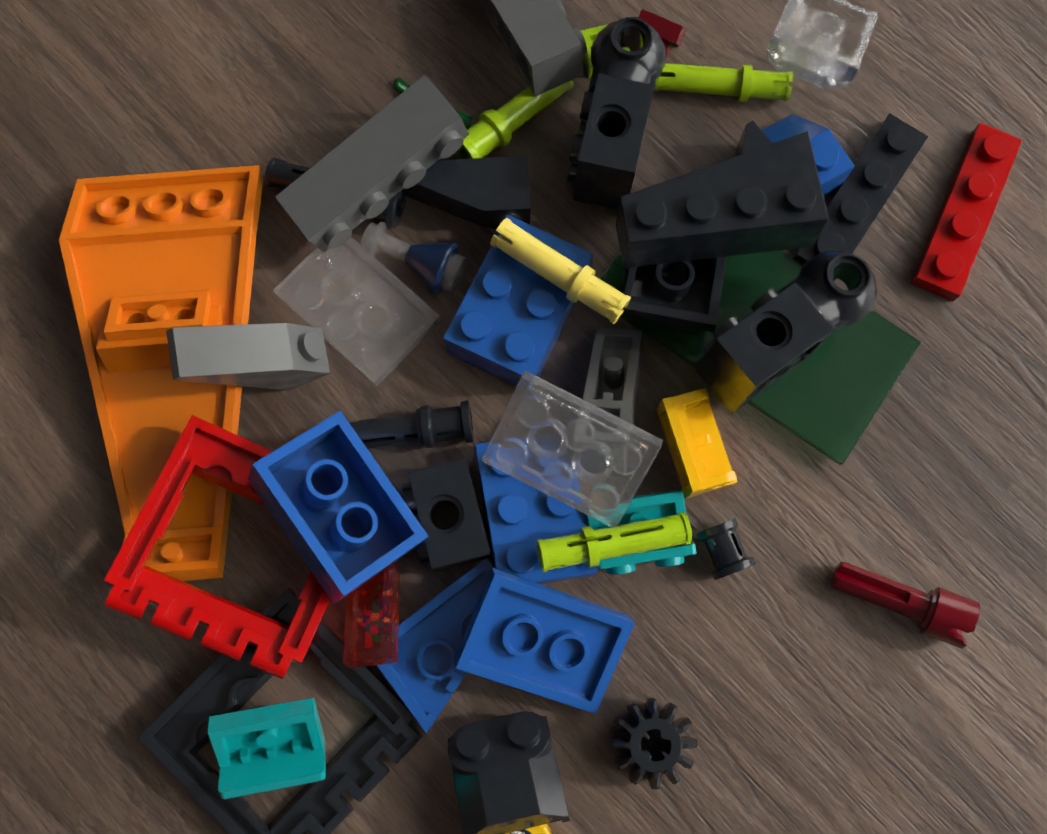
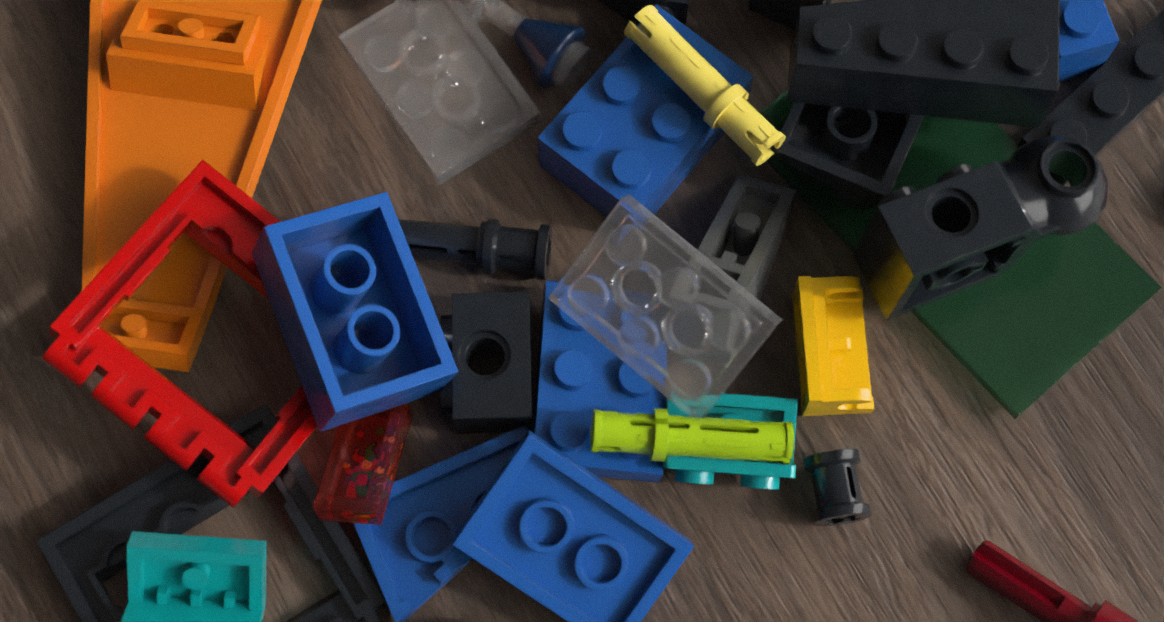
camera: 15 degrees right, 5 degrees down
slope [166,323,330,390] -> none

